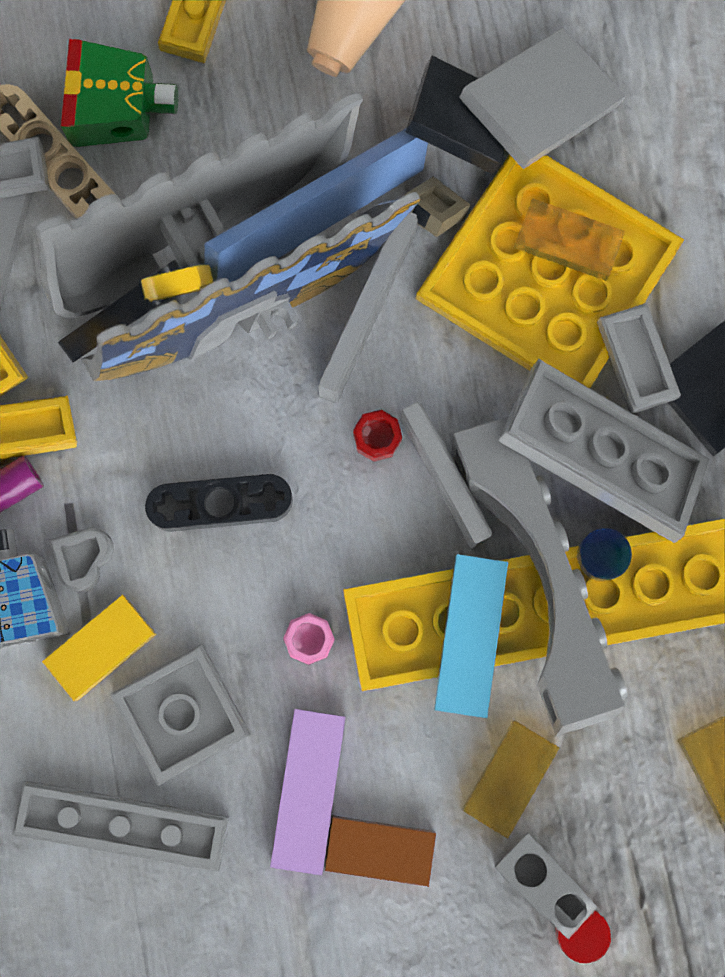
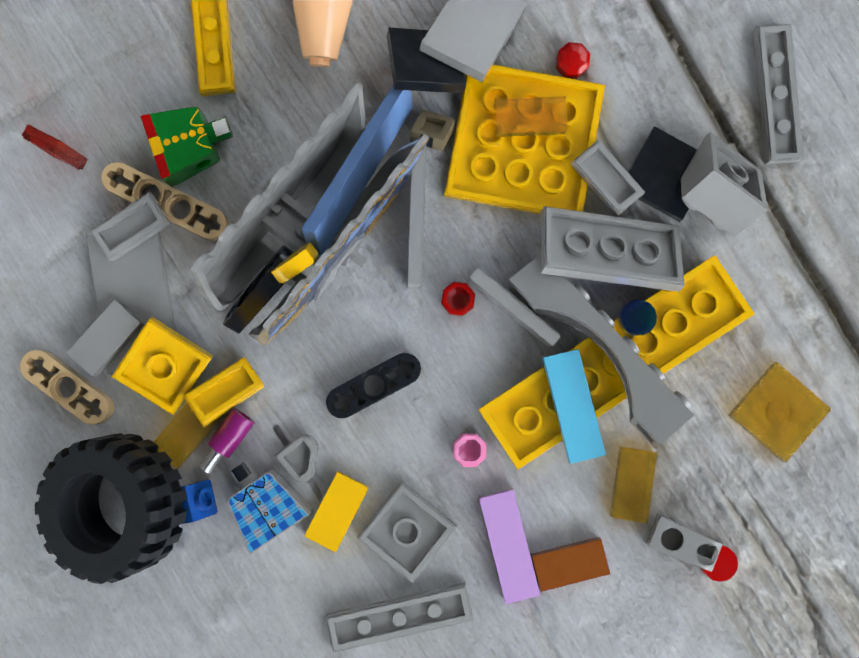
camera: 20 degrees left, 5 degrees up
none -> red tile [556,42,590,79]

